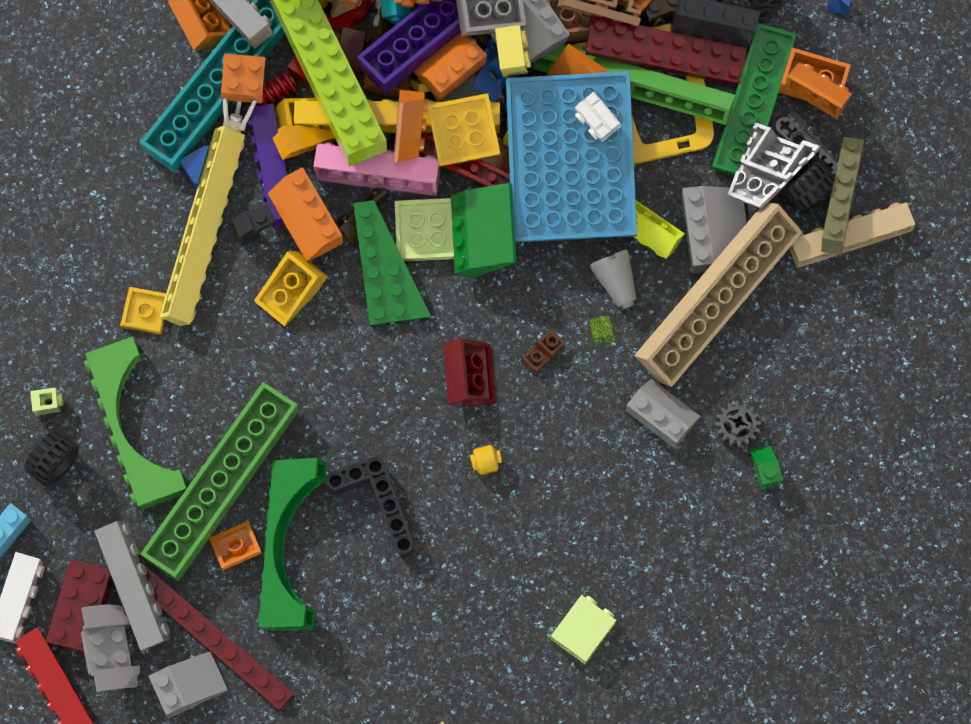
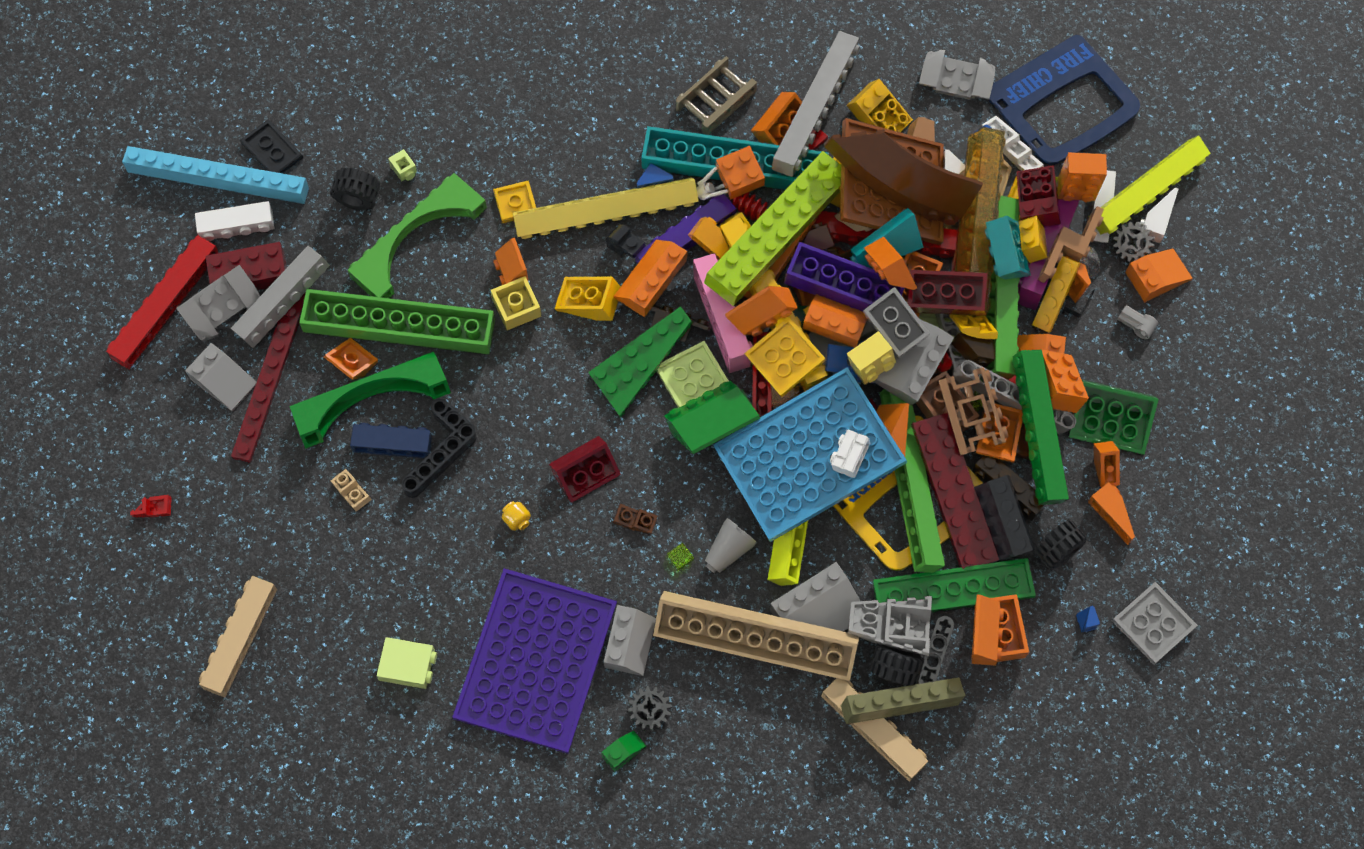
camera: 60 degrees right, 5 degrees down
none -> tan slope [330,469,371,511]
none -> dark blue brick [350,423,432,458]
none -> dark purple plate [452,568,617,754]
none -> light yellow brick [491,276,541,330]
none -> orange slope [493,238,529,285]
none -> dark tan fence [676,56,757,135]

